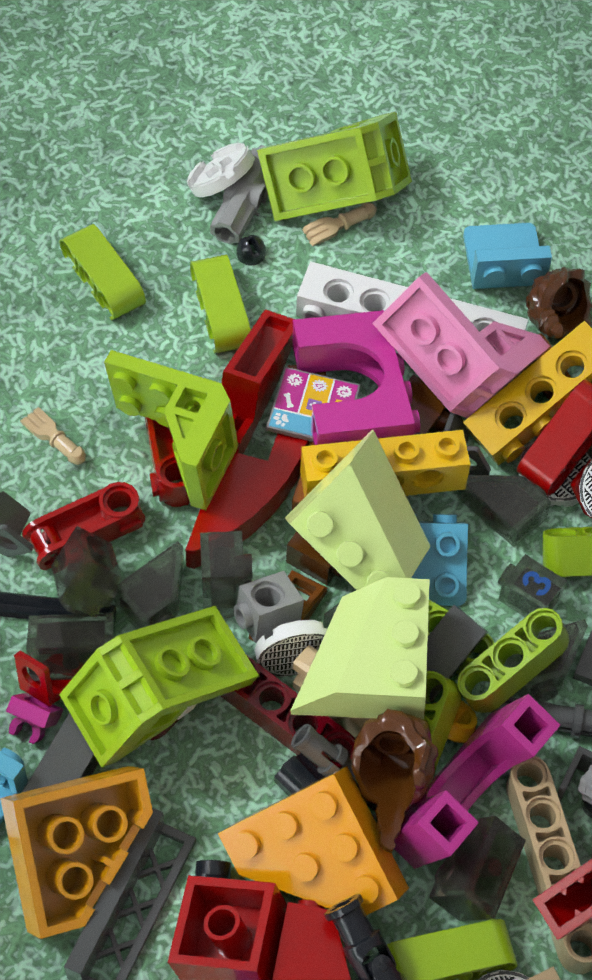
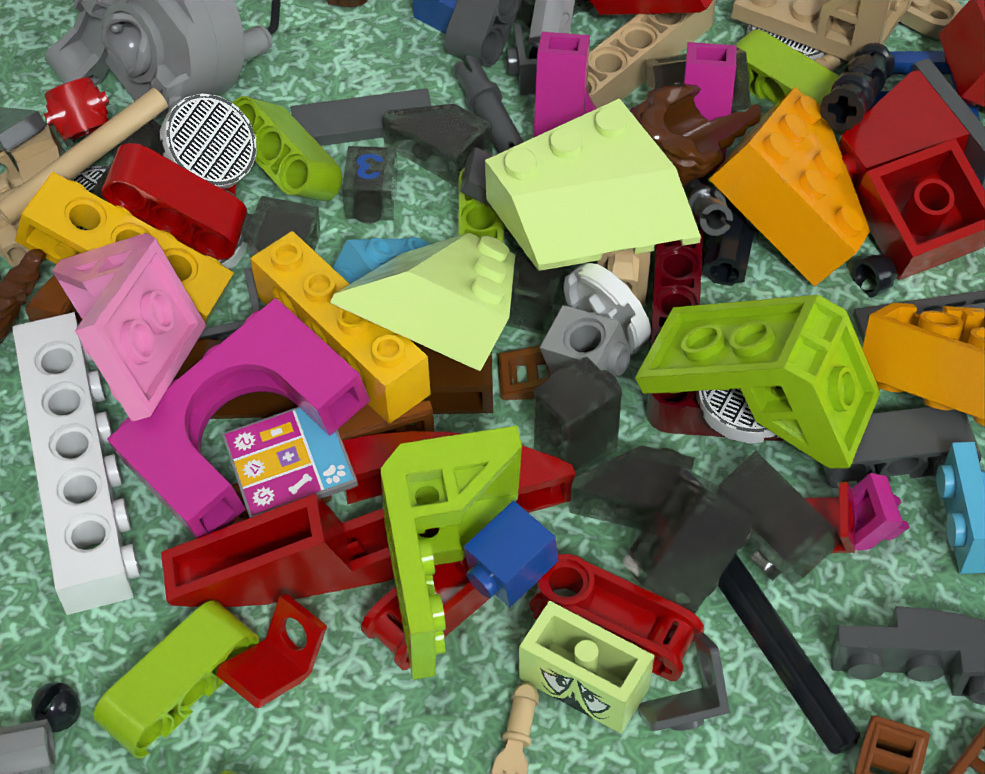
camera: 120 degrees left, 5 degrees down
lime beam [458,608,569,713] -> none
none -> red bracket [216,594,327,708]
none -> blue brick [464,500,558,608]
none -> yellowish green brick [519,601,654,734]

